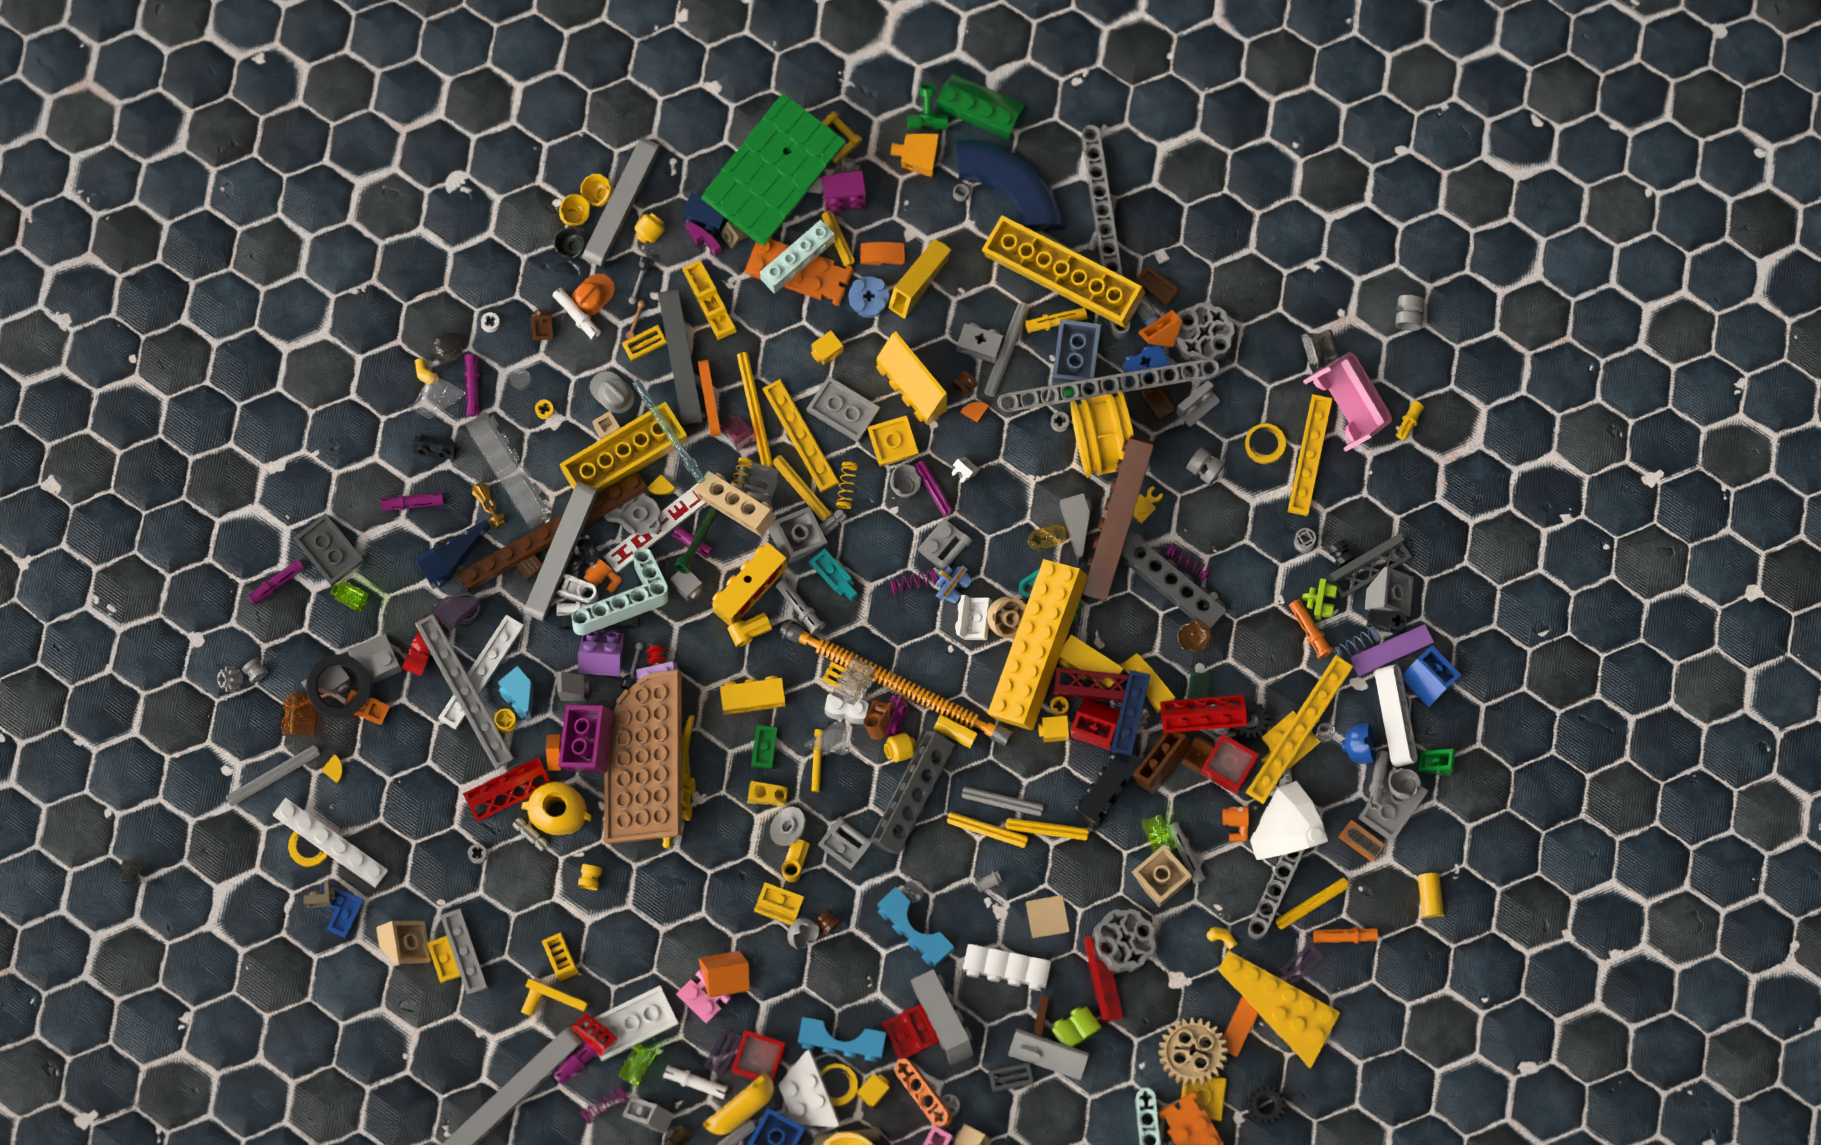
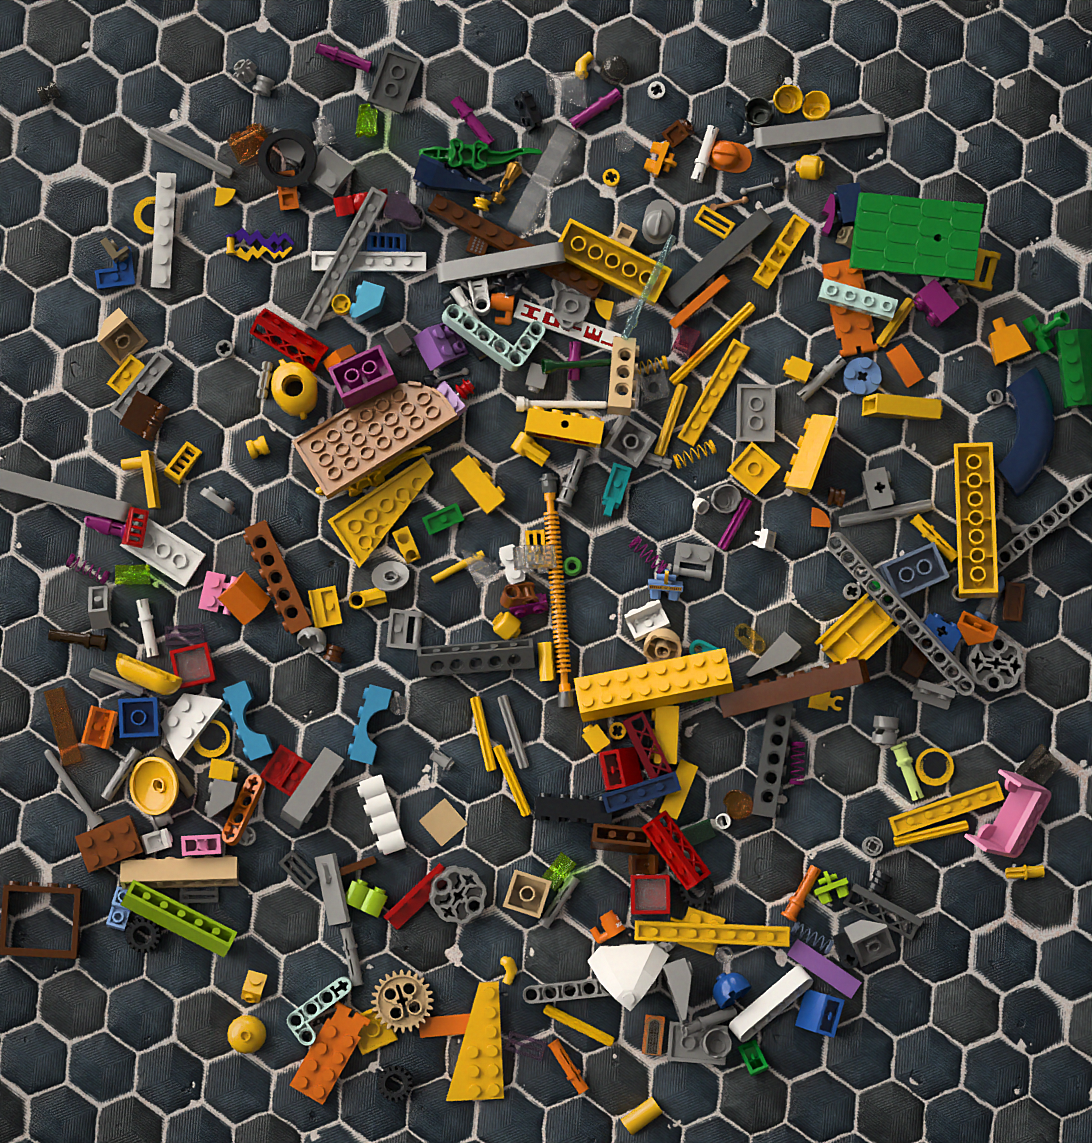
camera: 55 degrees right, 10 degrees up
none -> reddish brown hinge [119,391,170,442]
none -> light grey plate [200,486,236,515]
none -> light grey slope [204,779,240,818]
none -> piece [226,227,294,262]
none -> dark orange brick [243,520,313,635]
none -> clear brick [312,116,337,148]
none -> yellow wing [327,457,434,569]
none -> light grey pin [340,927,364,986]
none -> blue slope [367,232,406,252]
none -> green animal [419,138,542,171]
none -> yellow bush [472,197,491,212]
none -> white piece [516,396,608,412]
none -> bright green plate [563,557,582,576]
none -> light orange hips [643,141,677,178]
none -> light grey slope [662,958,694,1025]
none -> white hinge [692,498,709,515]
none -> white hinge [715,813,732,829]
none -> light grey pin [797,355,847,402]
none -> yellowish green pin [890,742,924,801]
none -> yellow axle [893,820,969,847]

